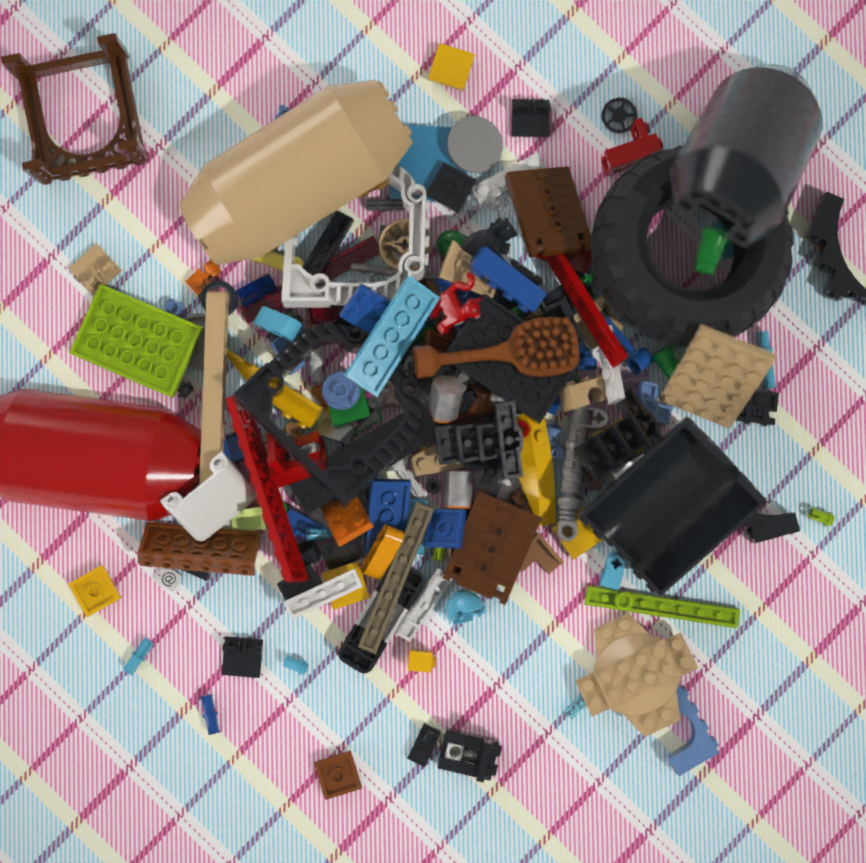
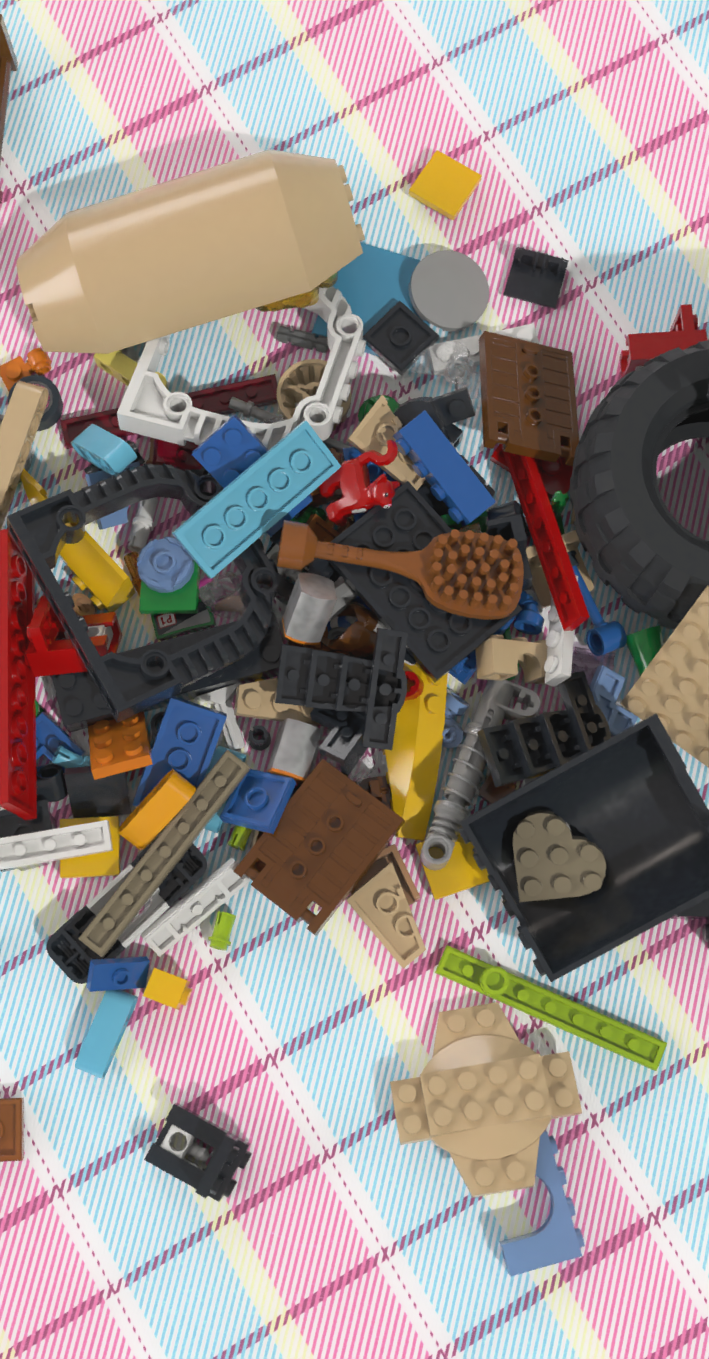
camera: 10 degrees right, 10 degrees down
clear blue tile [236,273,278,307] -> none
black plate [302,211,354,276] -> none
light grey slope [314,418,355,445] -> none
black hinge [407,723,441,767] -> none
medium azure cylinder [446,589,486,625] -> none
clear light blue pin [563,694,587,721] -> none
medium azure piece [599,551,625,590] -> none
black wheel [601,98,637,133] -> none
none -> medium azure beam [74,990,138,1079]
none -> blue plate [86,956,150,992]
none -> lime pin [208,911,236,951]
none -> tan wing [346,861,426,969]
none -> dark tan plate [513,810,606,902]

